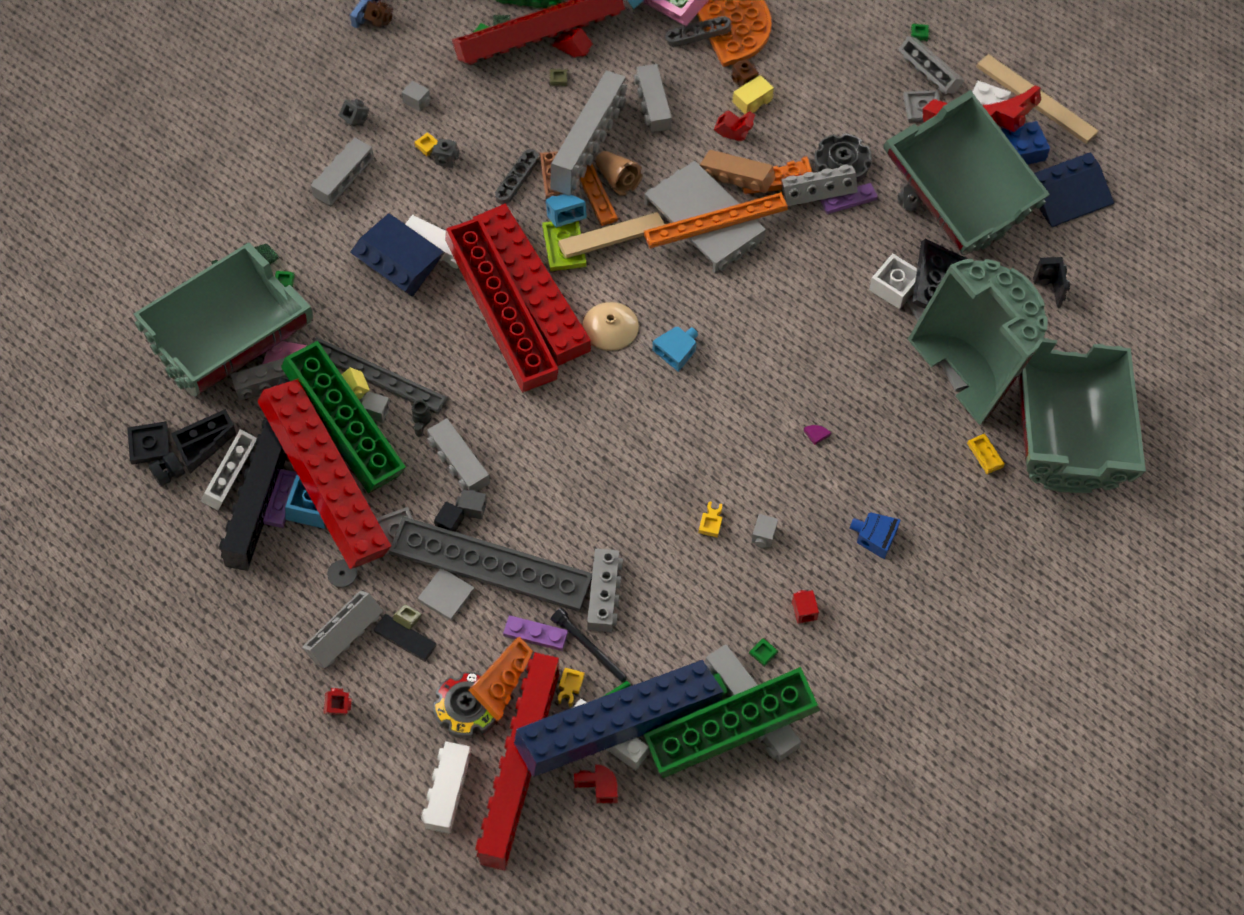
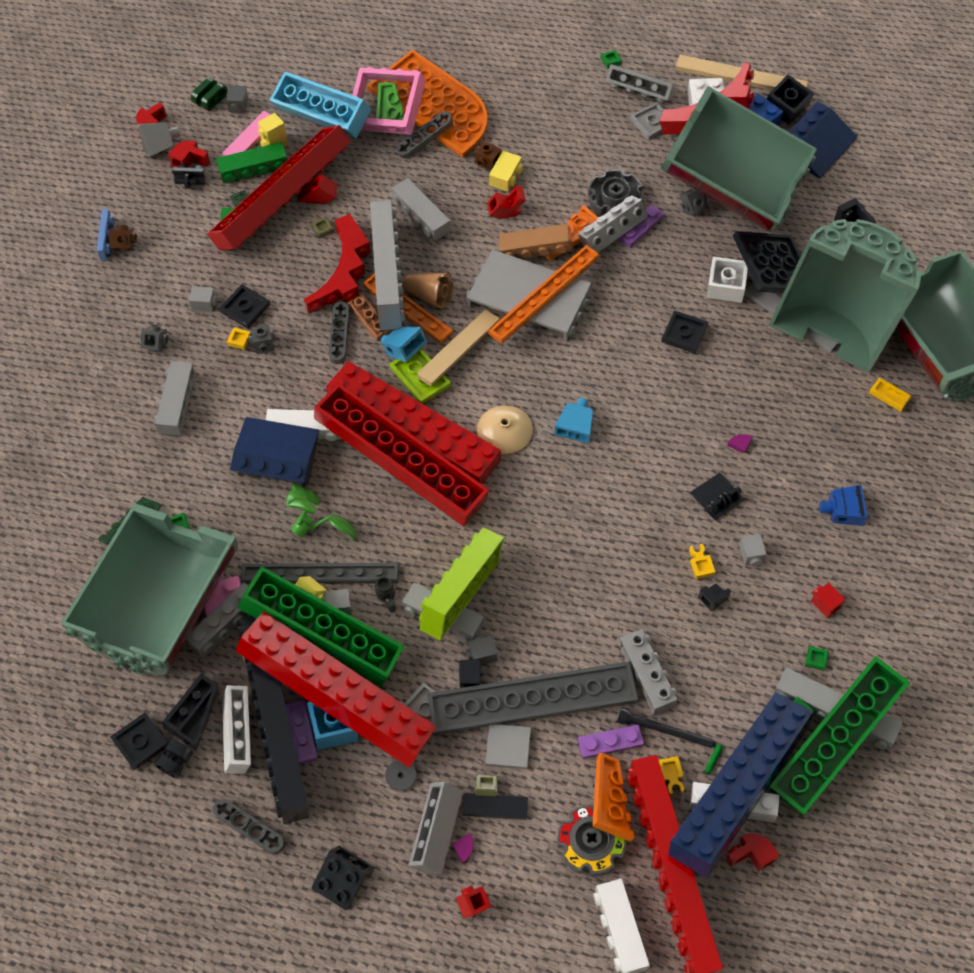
camera: 25 degrees left, 0 degrees up
none -> dark grey beam [213,799,285,854]
none -> black plate [219,284,270,329]
none -> bright green plant [287,483,357,541]
none -> red arch [304,213,371,313]
none -> black bracket [312,845,375,910]
none -> lime brick [419,527,504,641]
none -> magenta tile [452,833,473,864]
none -> black plate [661,310,708,354]
none -> black hinge [690,472,744,520]
none -> black panel [698,584,731,612]
none -> black brick [766,74,814,125]

